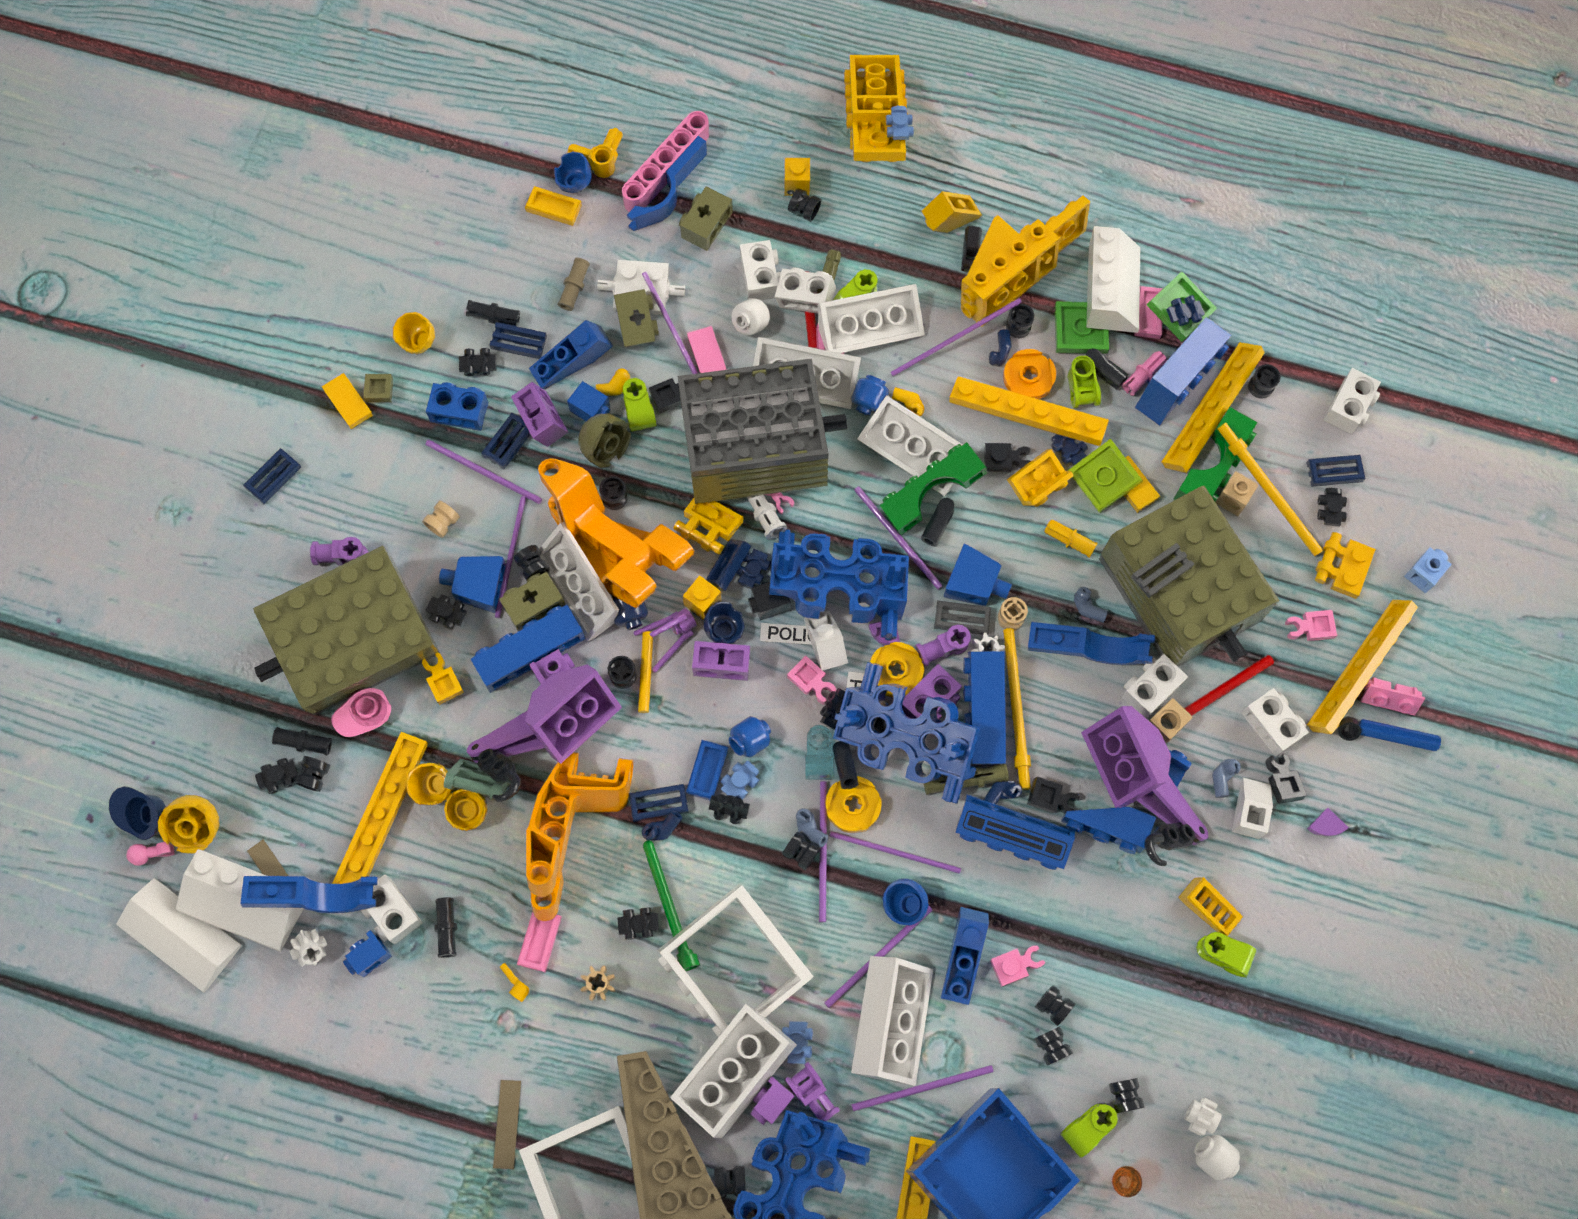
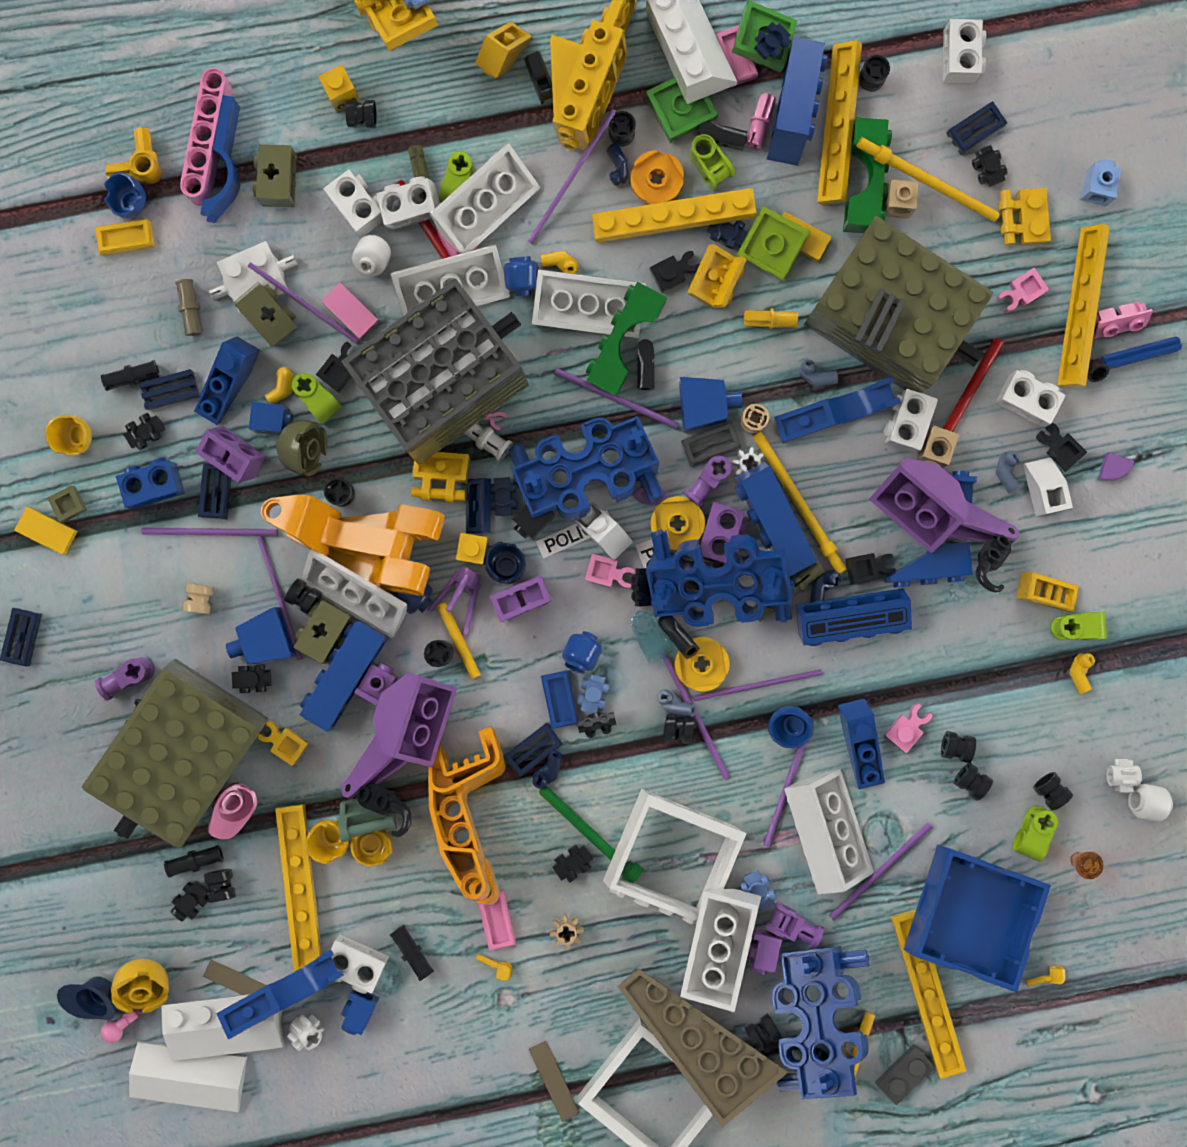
camera: 25 degrees left, 15 degrees up
none -> yellow arm [1069,653,1095,694]

